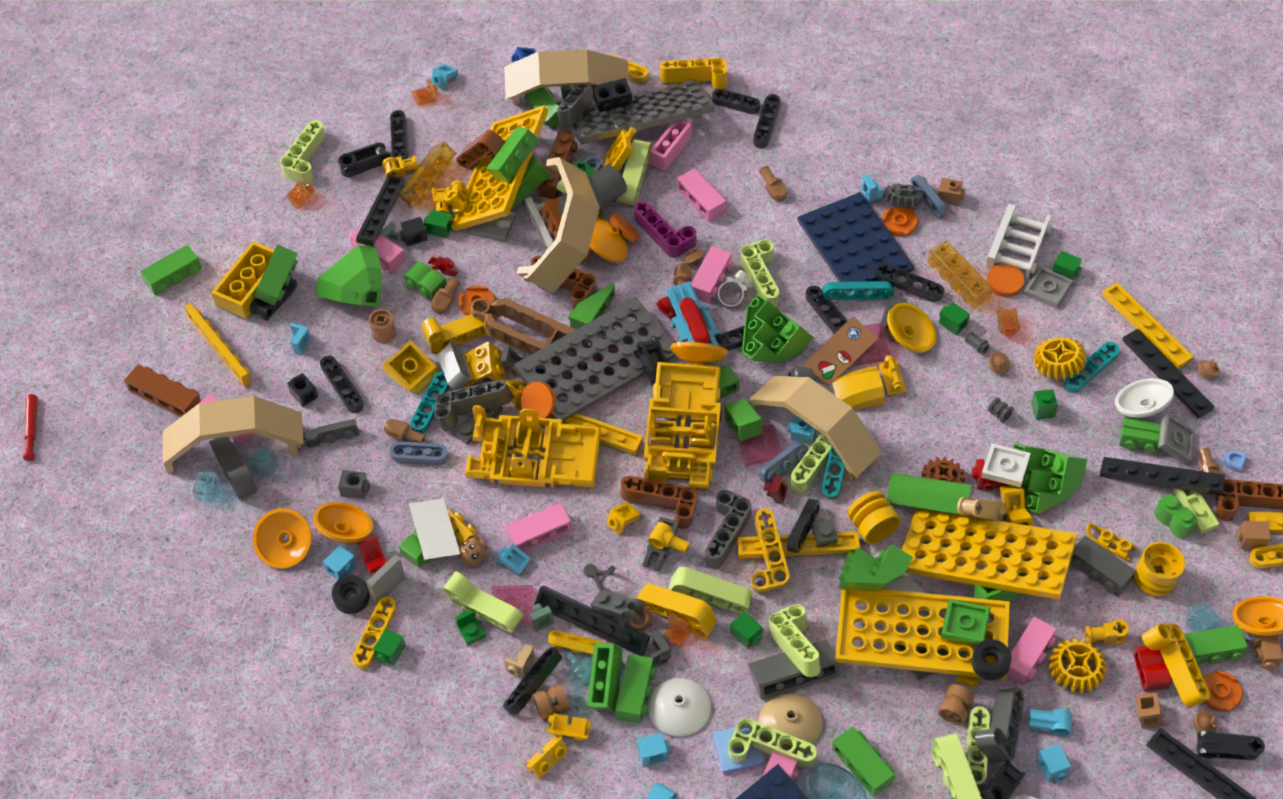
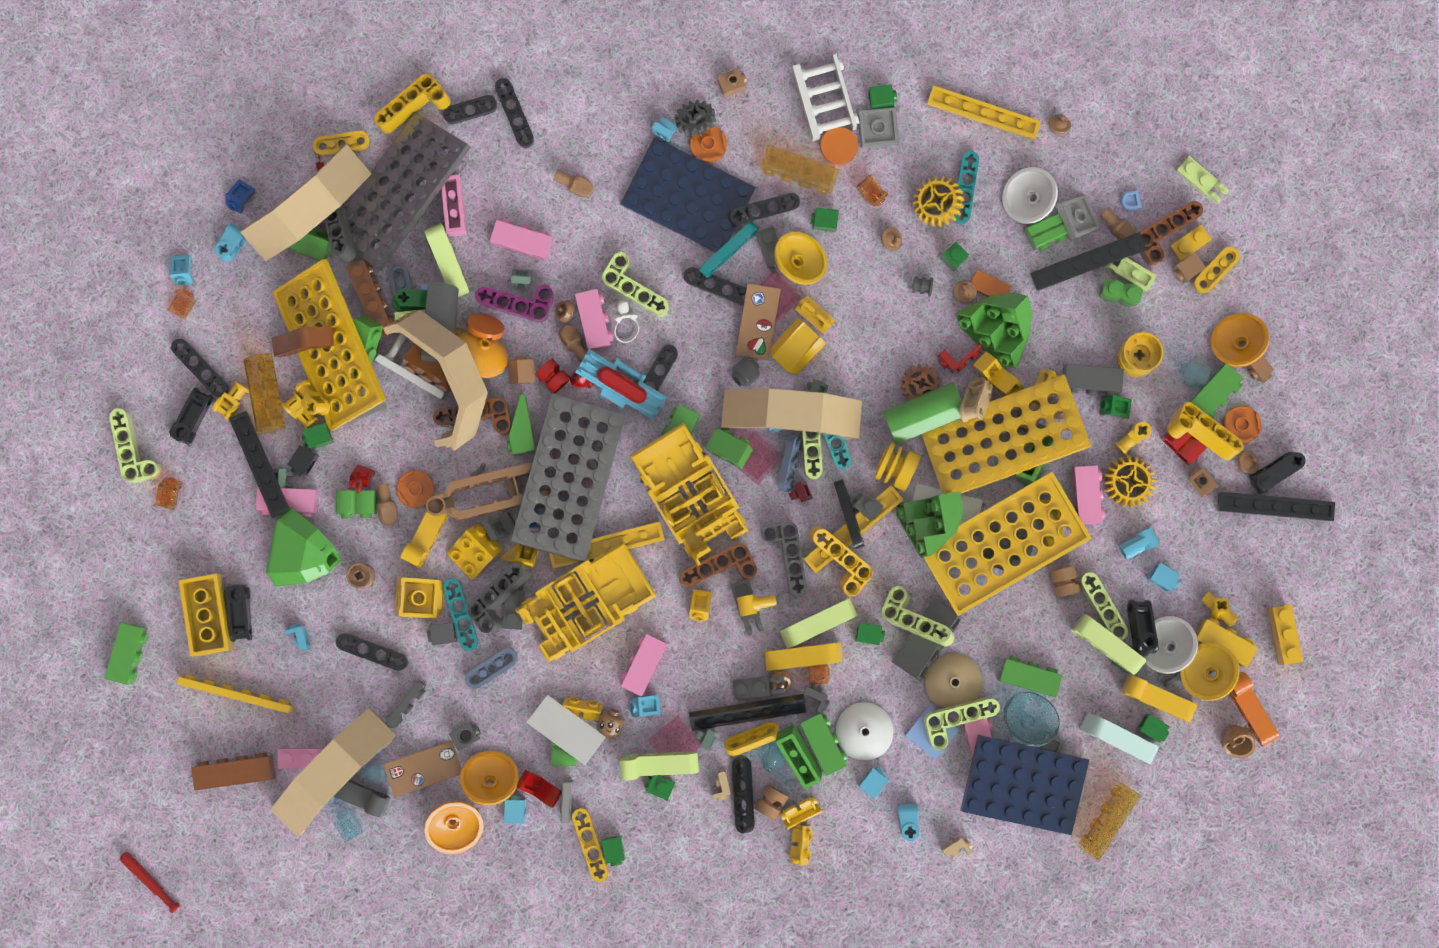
camera: 40 degrees left, 30 degrees up
bright green brick [254,244,298,306] -> none
black brick [287,373,318,407] -> none
black tyre [331,575,370,614] -> none
medium nougat arm [384,419,426,443] -> none
light grey beam [438,341,472,390] -> none
bright green brick [486,127,539,182] -> none
orange tile [521,382,556,418] -> none
dark grey piece [584,564,616,590] -> none
black brick [592,78,632,113] -> none
yellow plate [604,127,637,171] -> none
black piece [636,337,669,392] -> none
light orange dish [671,342,728,365] -> none
bright green brick [742,294,814,362] -> none
sand blue plate [911,175,947,218] -> none
bright green tile [941,599,991,646] -> none
dark grey pin [965,332,990,354] -> none
black tyre [971,639,1012,681] -> none
dark grey beam [975,687,1024,763] -> none
white plate [981,443,1031,487] -> none
yellow piece [1086,523,1137,562] -> none
black plate [1122,329,1214,419] -> none
none -> medium azure piece [215,223,246,262]
none -> medium nougat sticker [383,741,462,798]
none -> dark grey brick [427,623,457,646]
none -> medium nougat brick [508,356,535,384]
none -> sand green tile [511,269,533,291]
none -> red wheel [535,358,571,394]
none -> medium nougat hat [954,281,977,303]
none -> orange tile [971,269,1011,297]
none -> green bracket [1100,395,1132,418]

